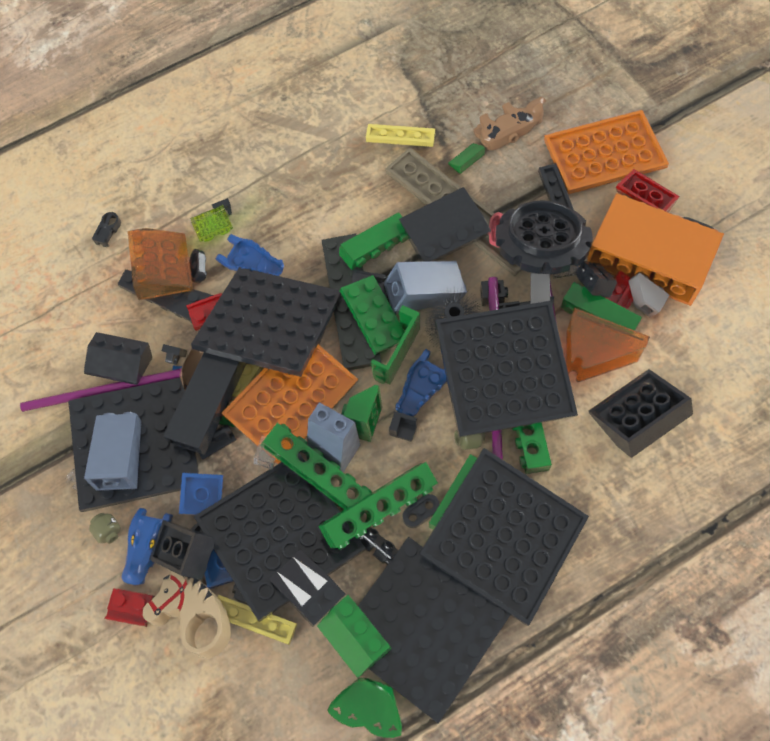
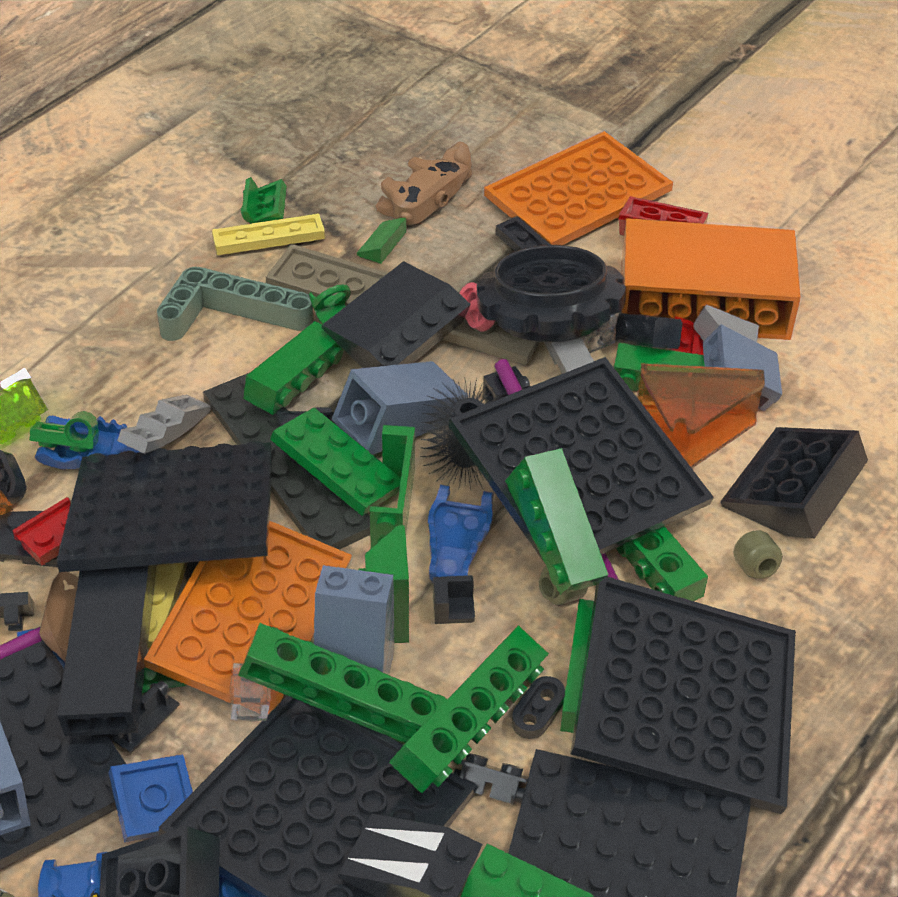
camera: 30 degrees left, 20 degrees down
none -> green plate [29,411,99,452]
none -> light grey slope [117,394,211,454]
none -> sand green beam [157,266,314,341]
none -> green bracket [241,177,287,224]
none -> green piece [309,284,351,324]
none -> wedge [505,448,608,595]
none -> sand blue panel [703,324,782,411]
none -> olive head [733,530,783,579]

